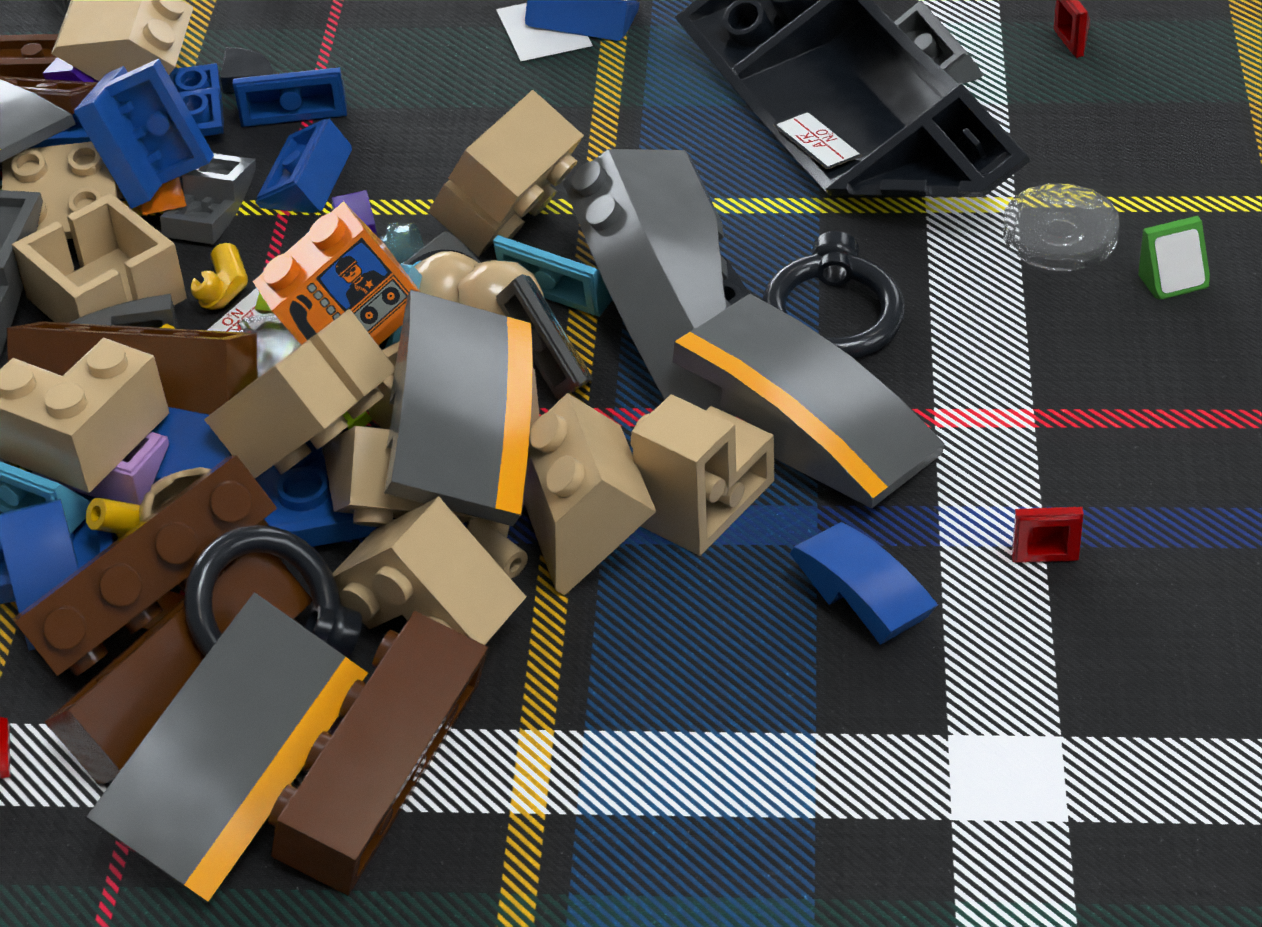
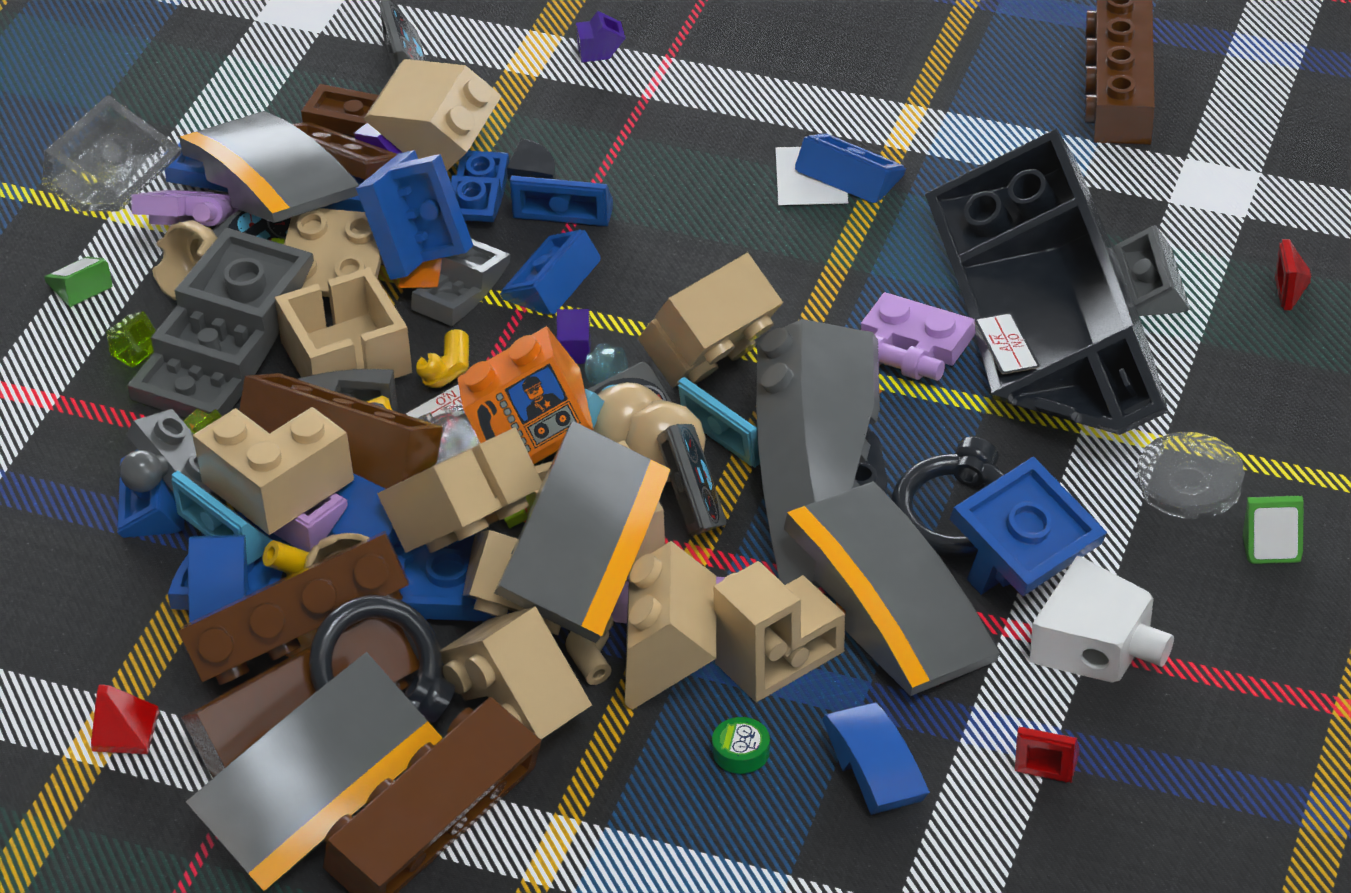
camera: 15 degrees right, 0 degrees up
none -> green tile [712,717,770,774]
none -> lavender plate [861,292,975,381]
none -> blue bracket [950,456,1107,597]
none -> white torso [1030,556,1174,683]

